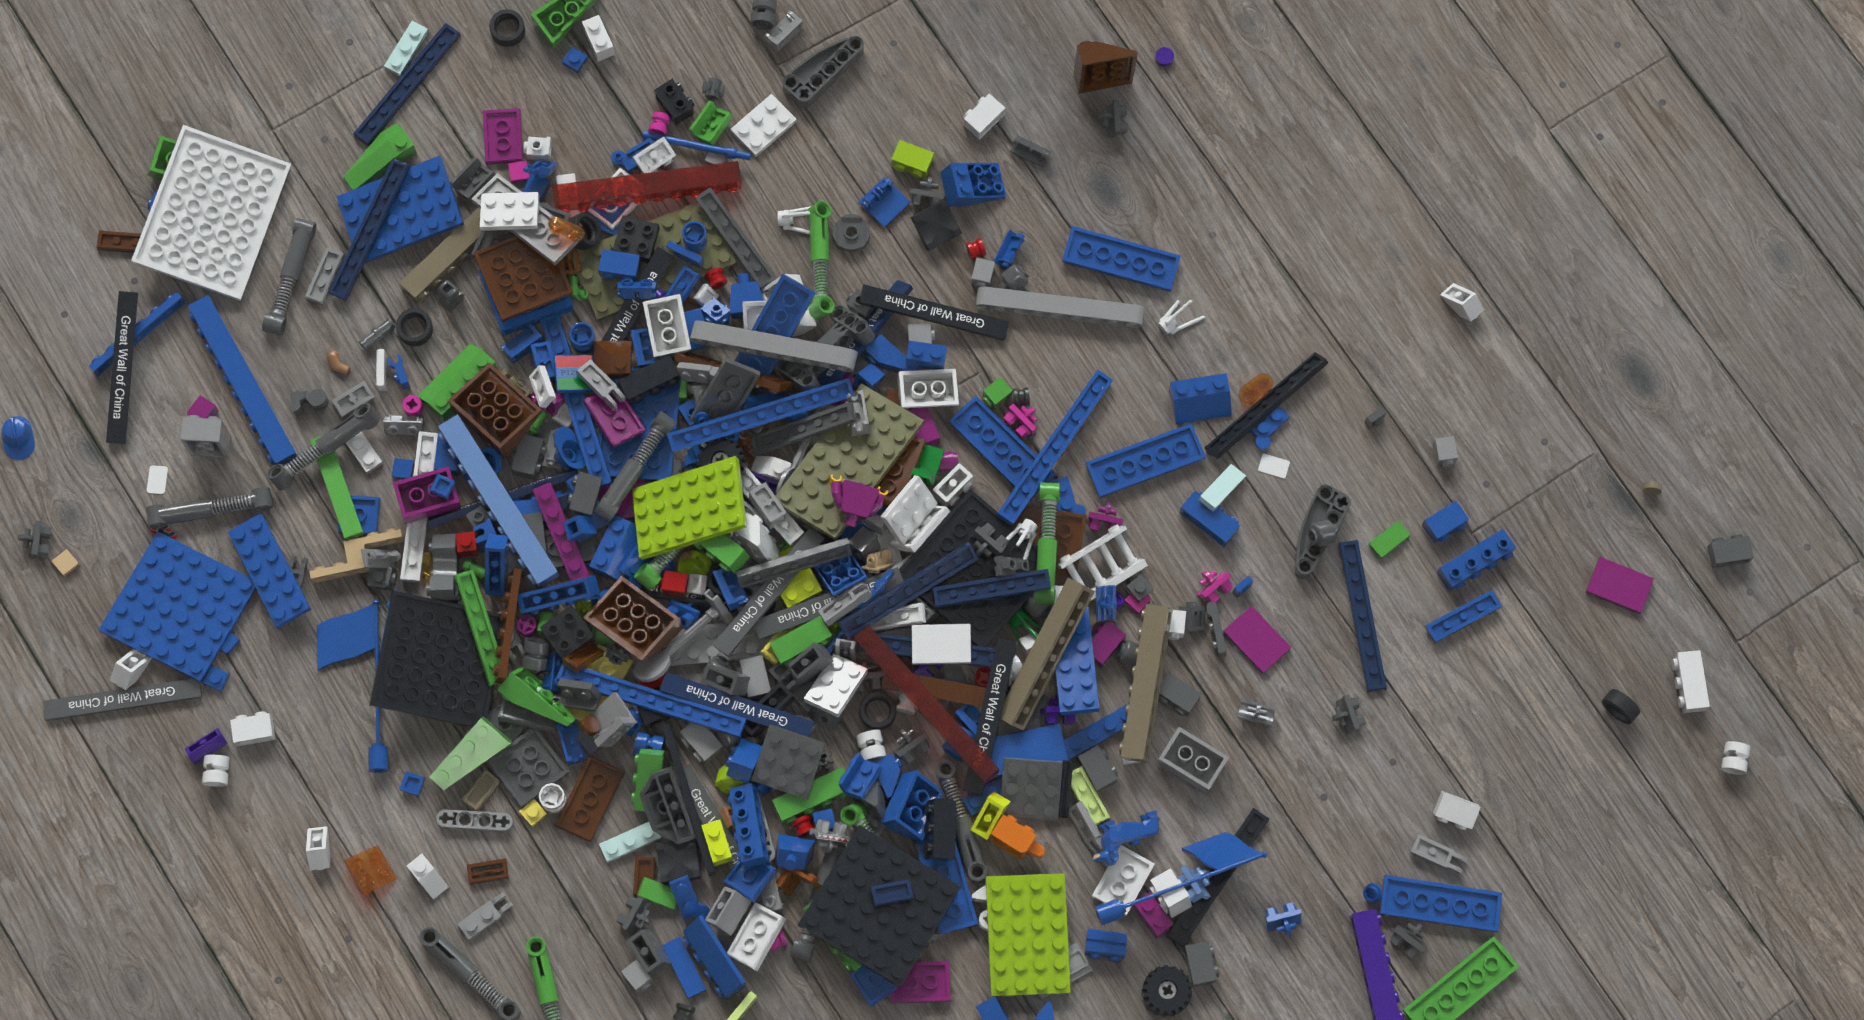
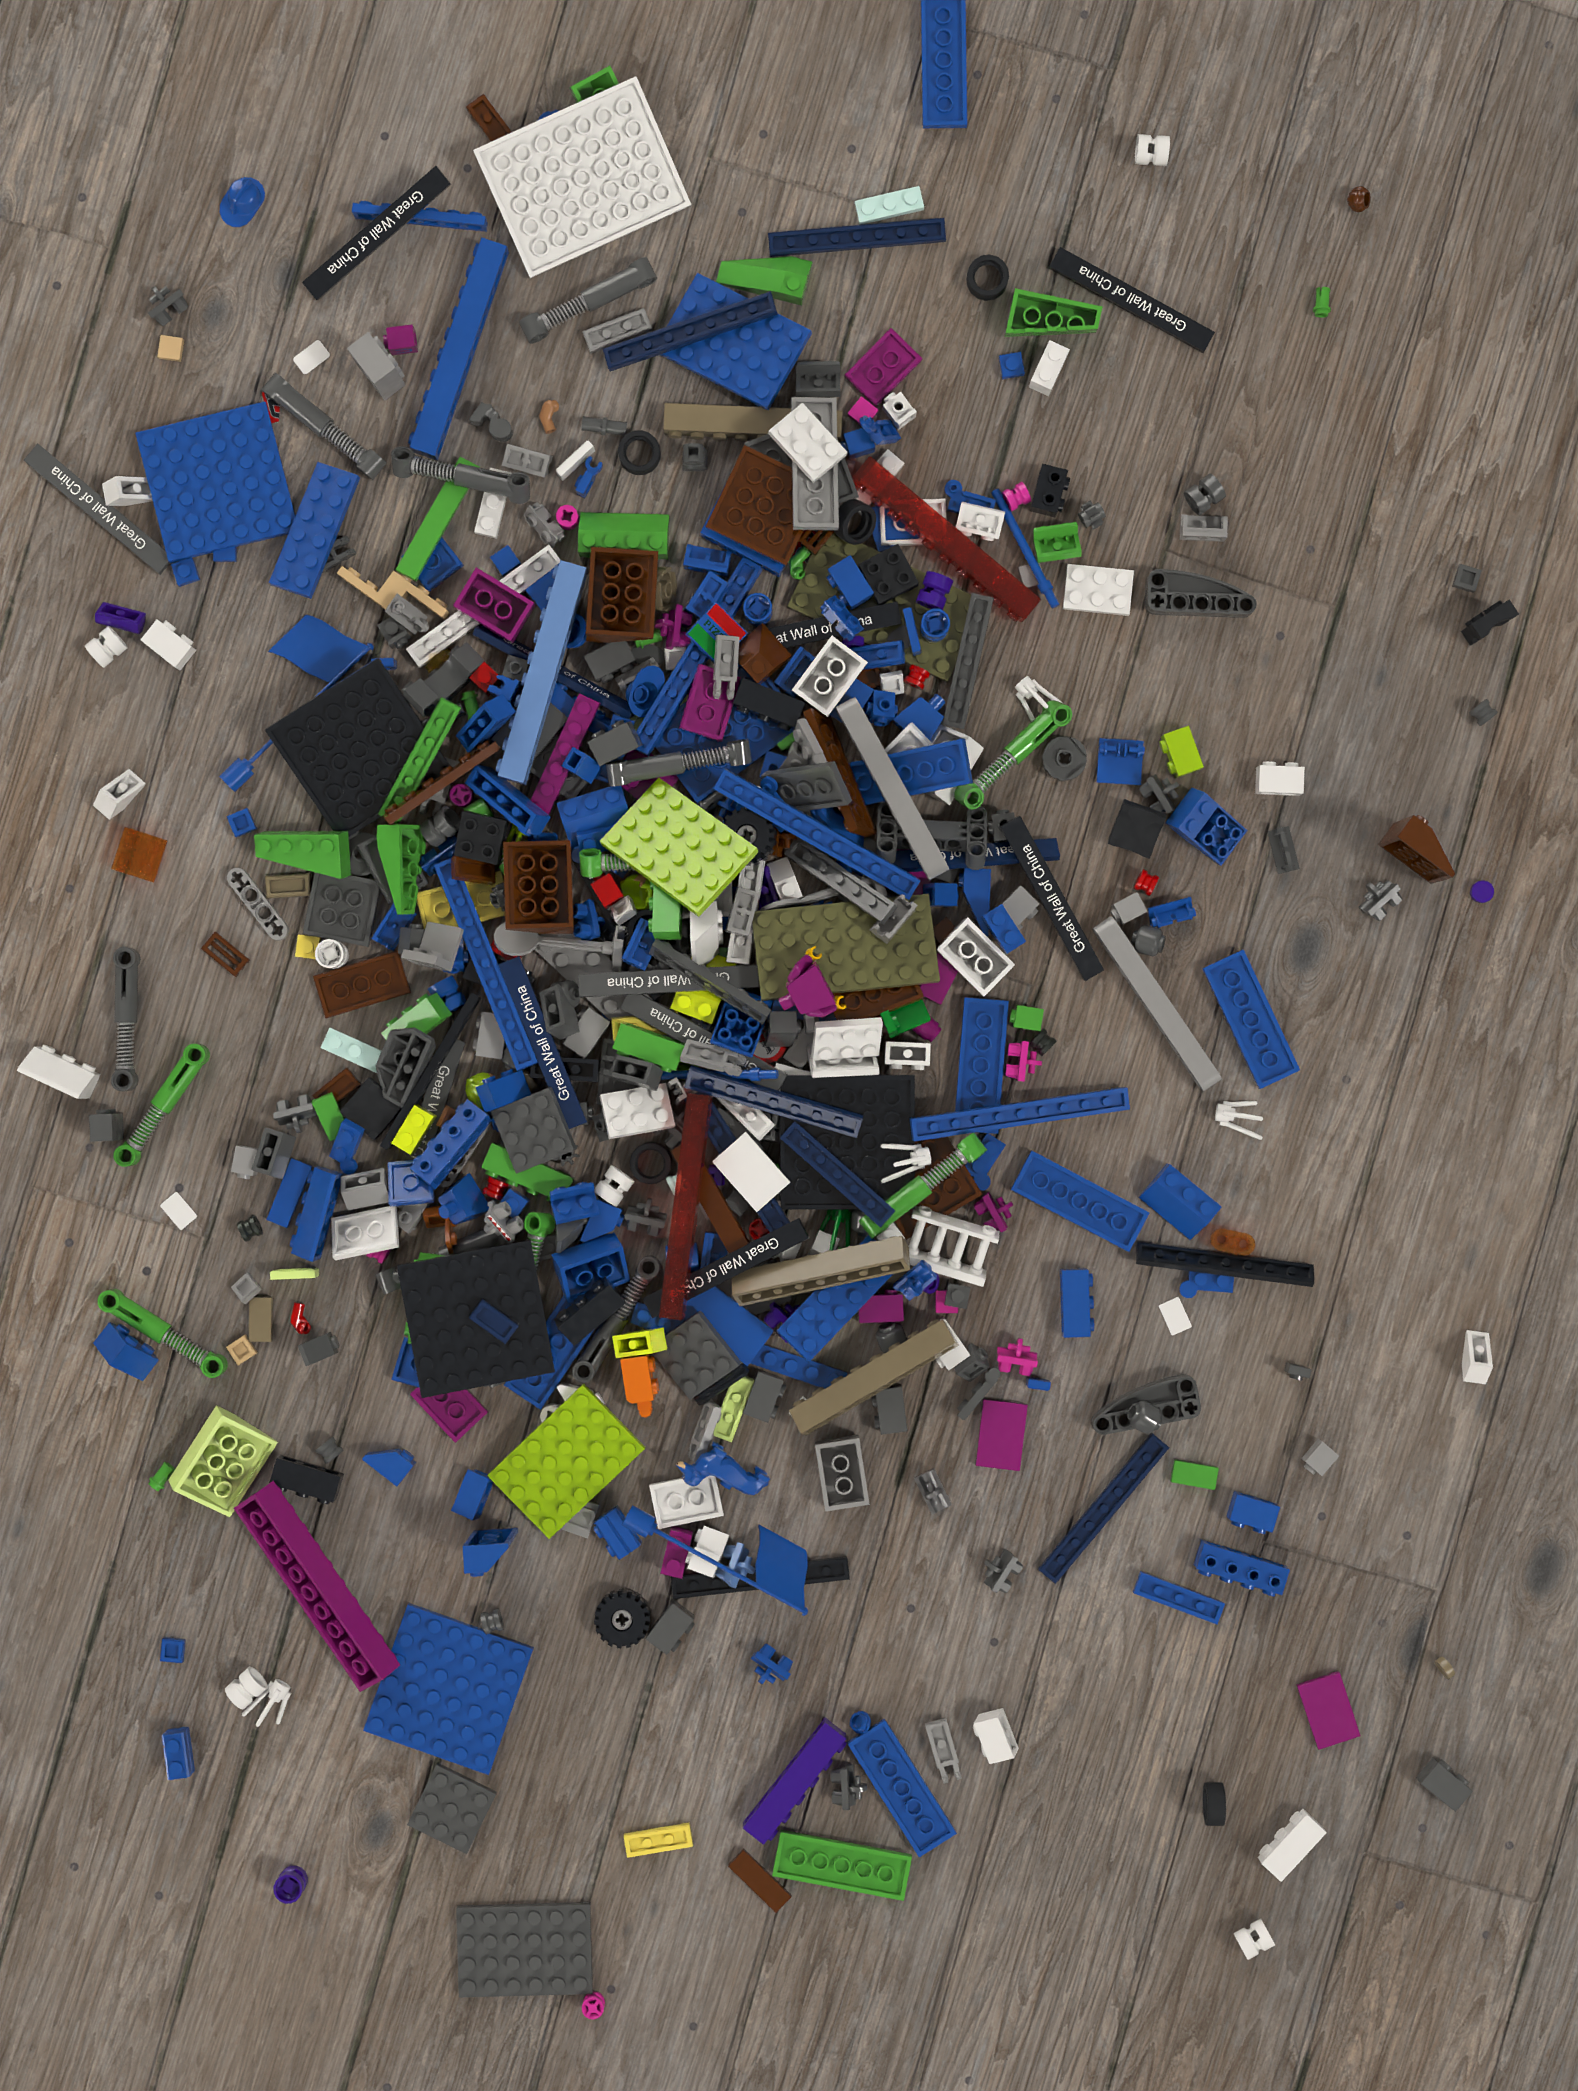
camera: 50 degrees right, 15 degrees up
white slope [407,854,449,900] -> none
blue tile [429,474,456,500] -> none
light grey hinge [458,892,513,941] -> none
white plate [529,365,556,408] -> none
clear orange plate [548,216,585,242] -> none
dark grey bracket [557,678,602,712] -> none
reddish brown tile [580,716,601,736] -> none
tan hinge [861,549,897,573] -> none
dark grey hips [974,523,1009,557] -> none
dark grey hips [994,556,1029,577] -> none
light aqua tile [1198,464,1246,511] -> none
none -> dark purple wheel [916,571,953,610]

